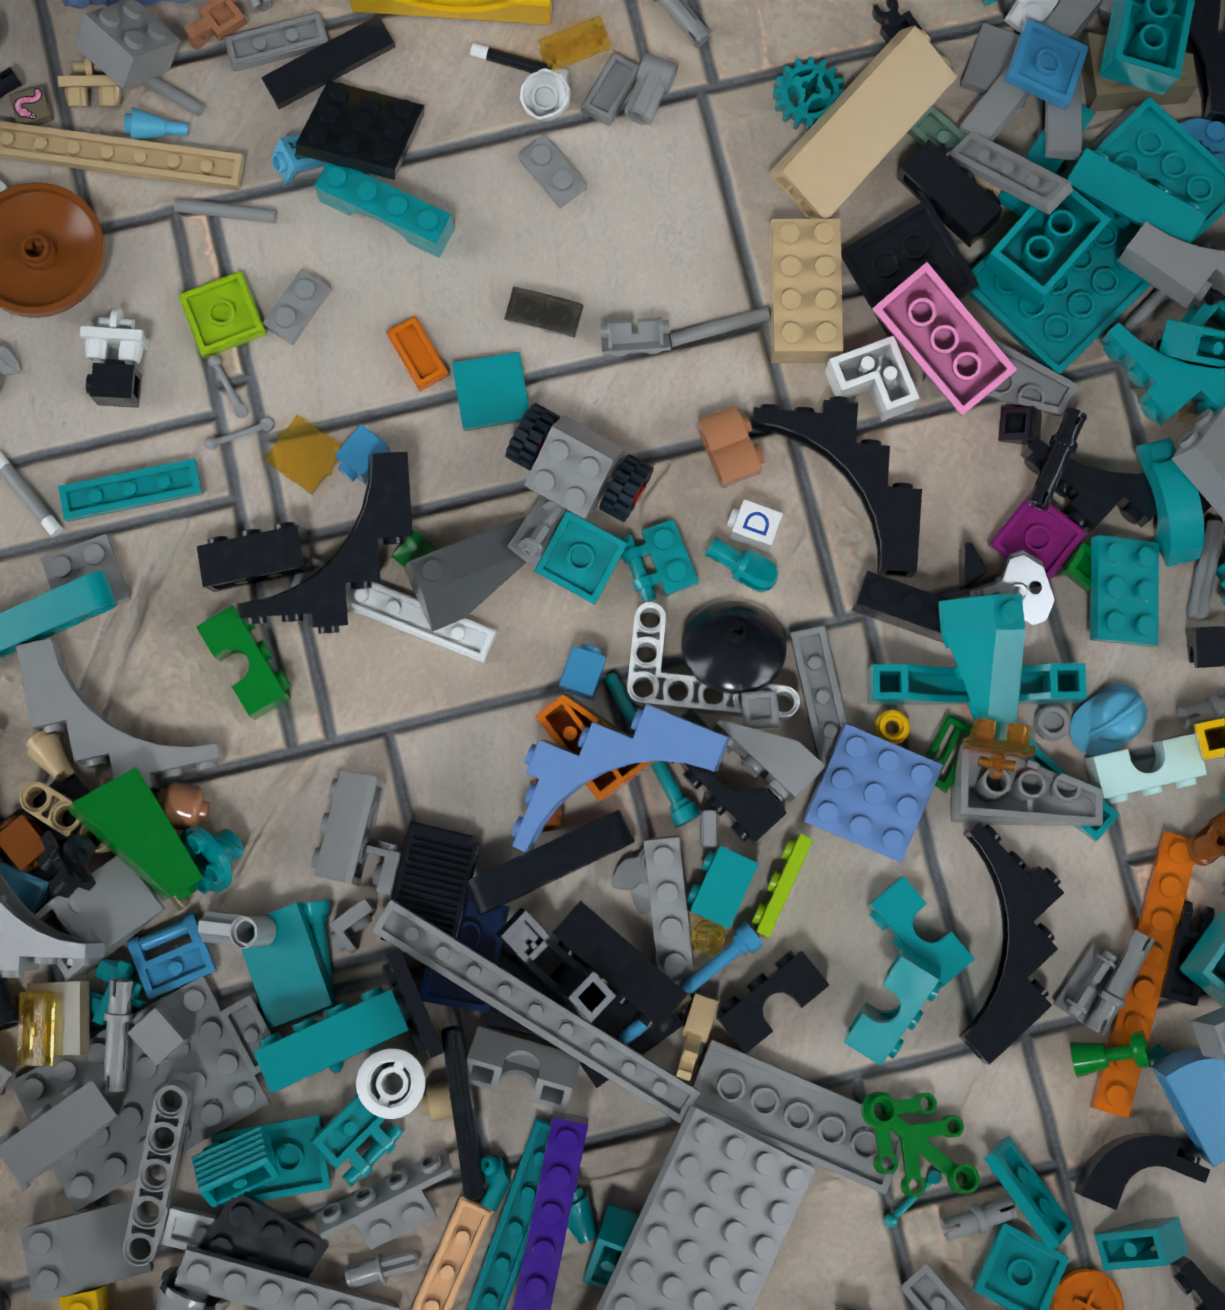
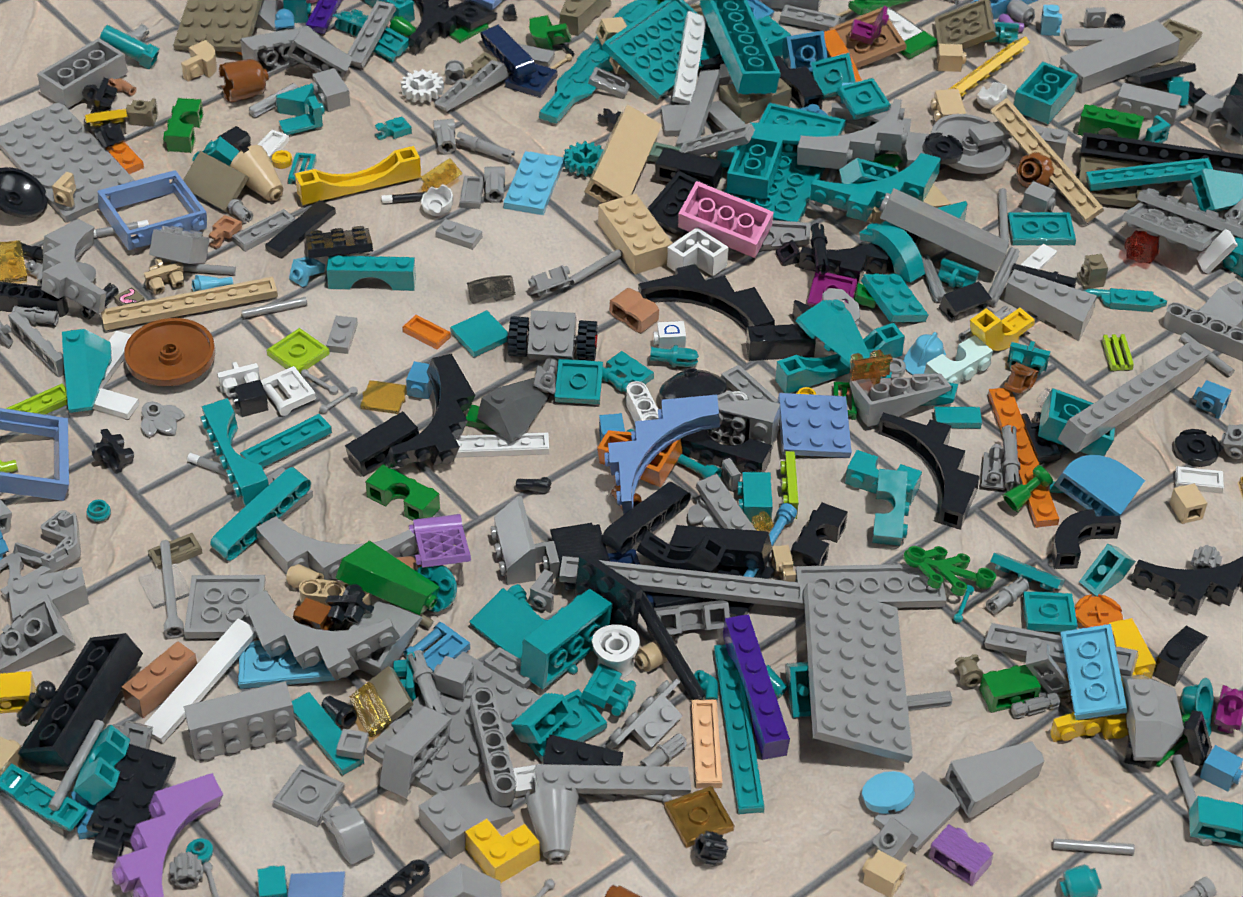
camera: 25 degrees left, 35 degrees down
light grey piece [198,910,276,949] -> none
dark azure plate [1004,18,1089,109] -> none
none -> teal arch [200,398,269,505]
none -> white plate [261,366,316,416]
none -> medium lavender piece [409,514,471,568]
none -> medium azure plate [503,151,564,215]
none -> black arm [515,477,552,493]
none -> teal tile [934,407,982,428]

